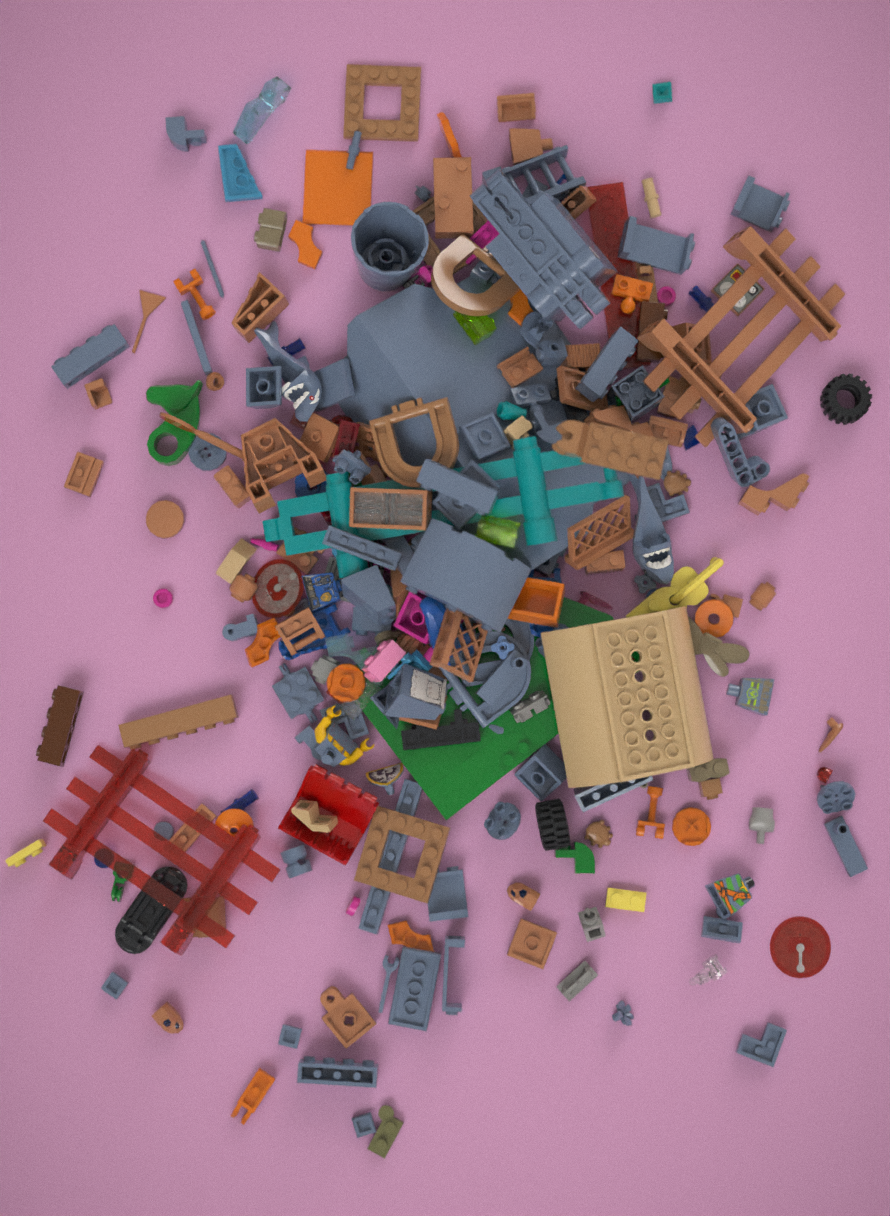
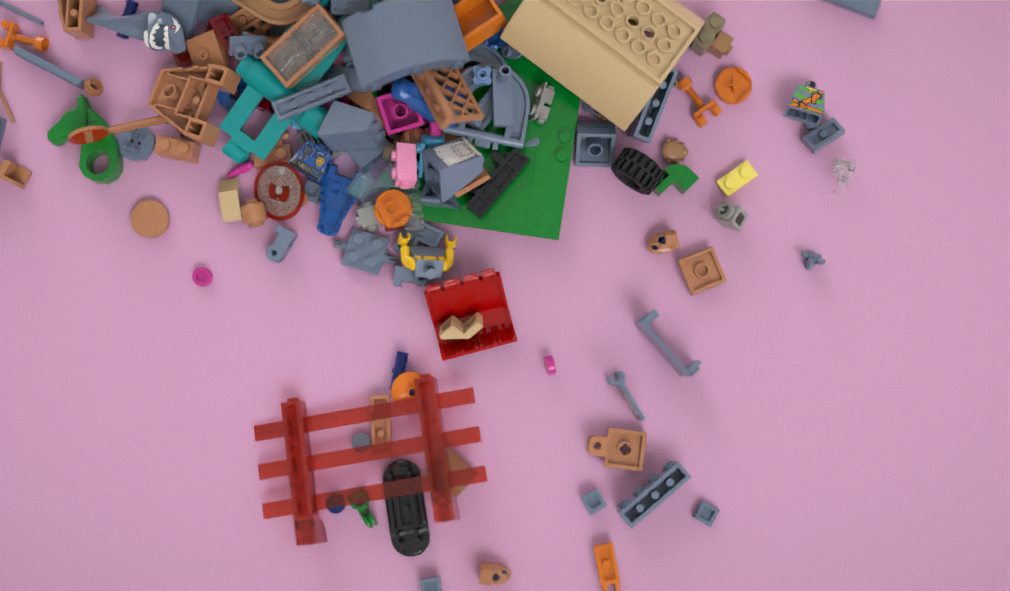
camera: 45 degrees left, 0 degrees up
light yellow plate [5,839,47,868] -> none
reddish brown brick [36,685,84,767] -> none
nougat plate [64,451,104,497] -> none
medium nougat brick [118,695,239,750] -> none
orange tile [244,618,280,667] -> none
sand blue slope [246,366,282,409] -> none
nougat plate [275,607,326,656] -> none
sand blue wheel [280,844,313,878] -> none
medium nougat plate [354,806,451,904] -> none
sand blue plate [358,779,423,935] -> none
shield [366,763,404,795] -> none
olive hinge [367,1105,404,1159] -> none
orange tile [388,920,434,952] -> none
sand blue tile [388,946,441,1031] -> none
sand blue panel [428,866,468,922] -> none
sand blue plate [484,802,521,840] -> none
light grey hinge [556,961,598,1001] -> none
sand blue plate [736,1022,787,1067] -> none
light grey piece [749,807,775,844] -> none
clear red piece [770,916,831,978] -> none

